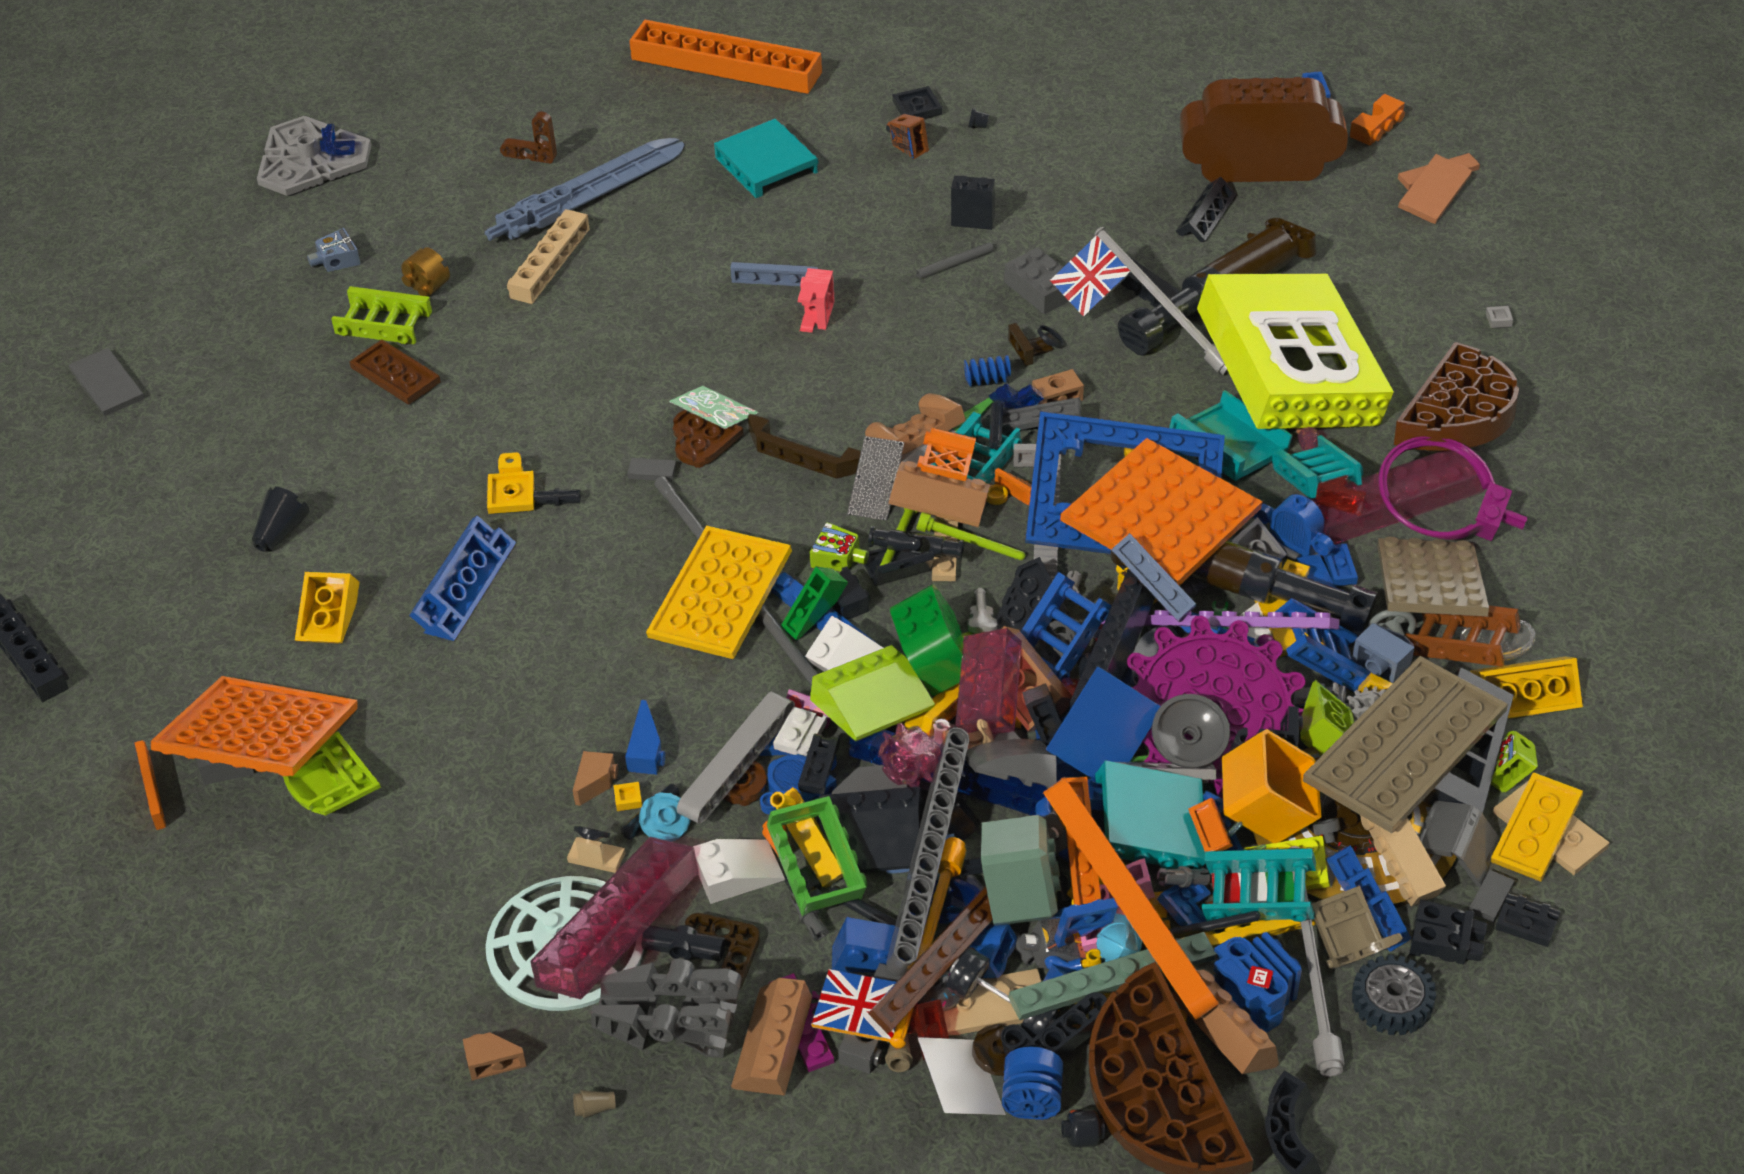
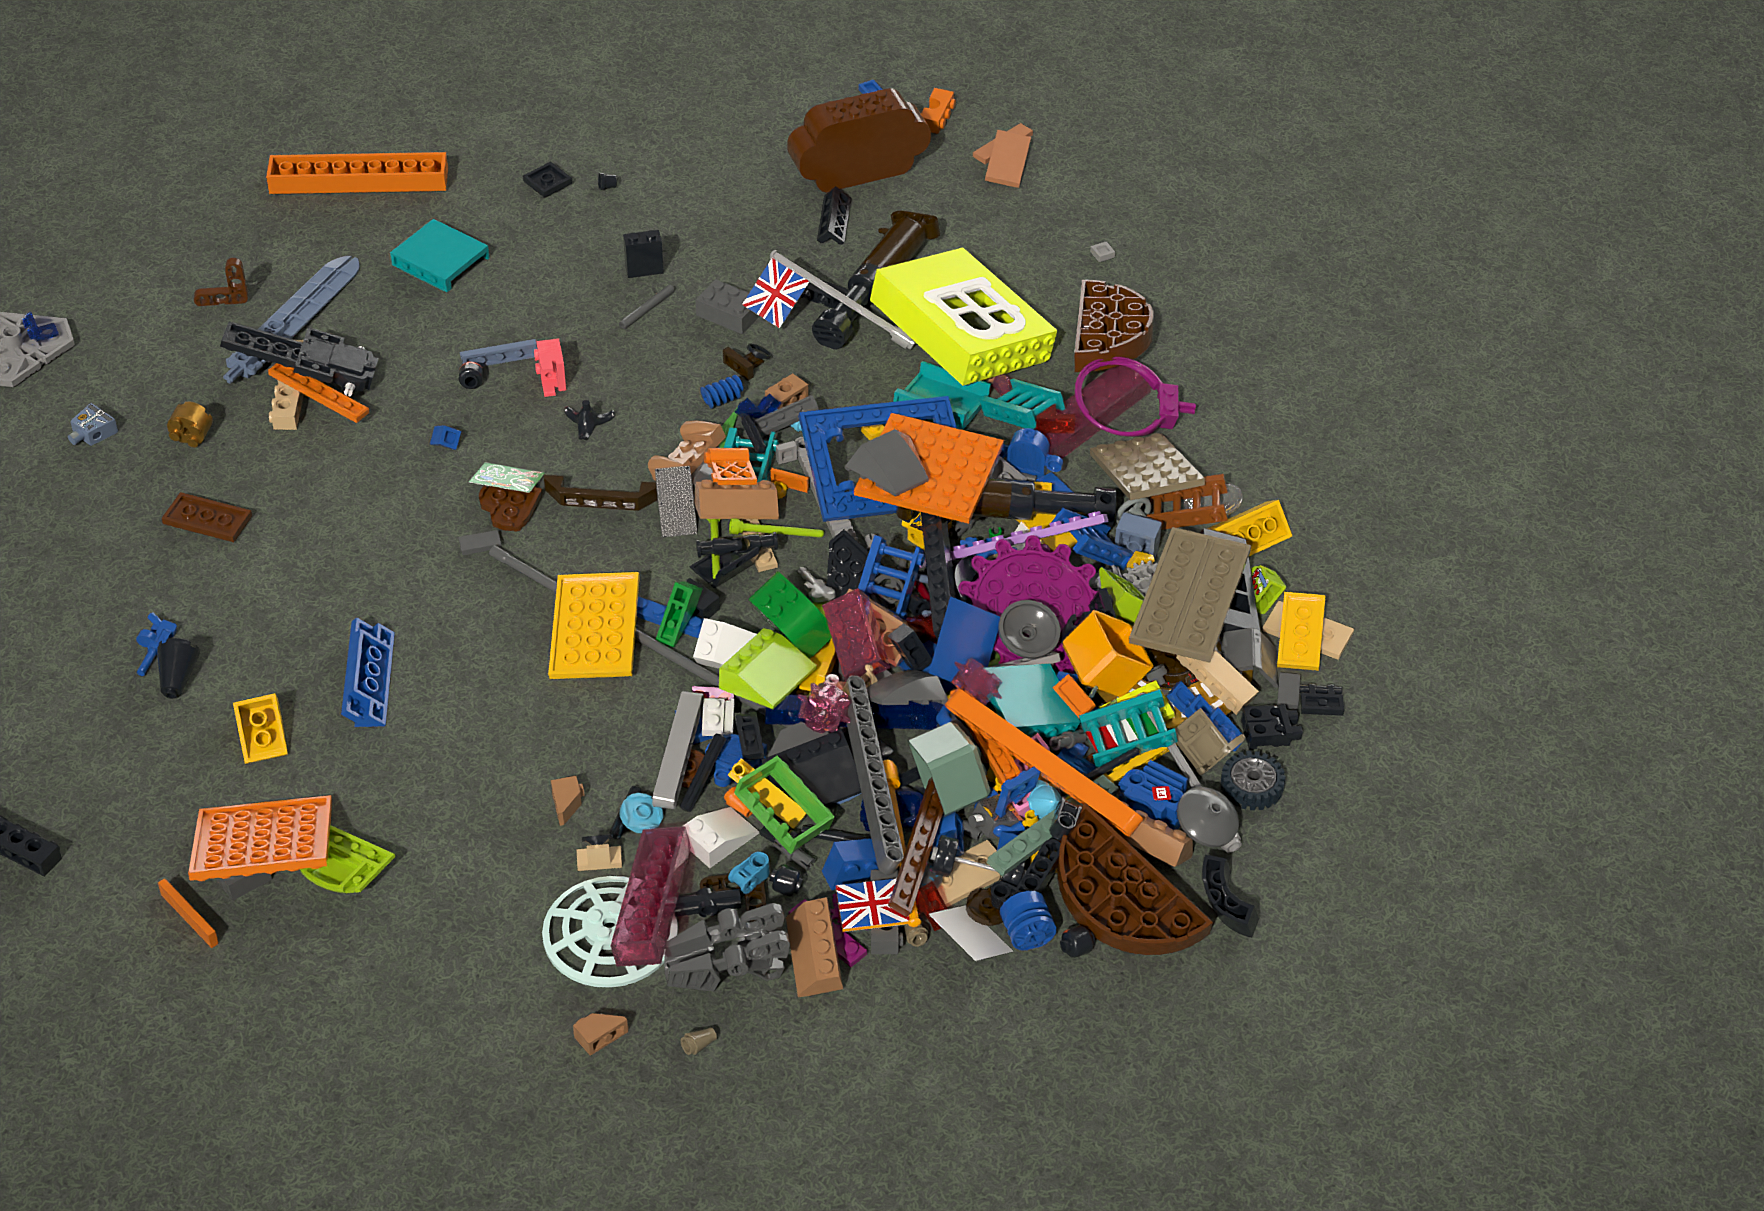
camera: 25 degrees left, 0 degrees up
lime fence [331,286,432,344] -> none
yellow plate [487,452,534,514] -> none
black pin [534,488,581,506] -> none
yellow plate [614,782,642,811] -> none
blue slope [625,700,665,775] -> none
lime torso [810,522,869,571] -> none
dark orange torso [886,114,929,159] -> none
sand blue plate [1111,533,1196,622] -> none
blue plate [1324,544,1358,586] -> none
none -> blue piece [136,612,177,676]
none -> black piece [220,321,378,396]
none -> orange tile [268,363,369,423]
none -> blue panel [430,425,461,450]
none -> black head [458,361,483,389]
none -> black piece [564,400,615,440]
none -> black axle [680,733,726,812]
none -> dark azure piece [728,852,770,894]
none -> black head [769,864,804,897]
none -> dark grey wedge [845,429,929,496]
none -> clear pink brick [951,658,1002,706]
none -> black piece [1050,796,1082,840]
none -> dark grey dish [1177,787,1239,847]

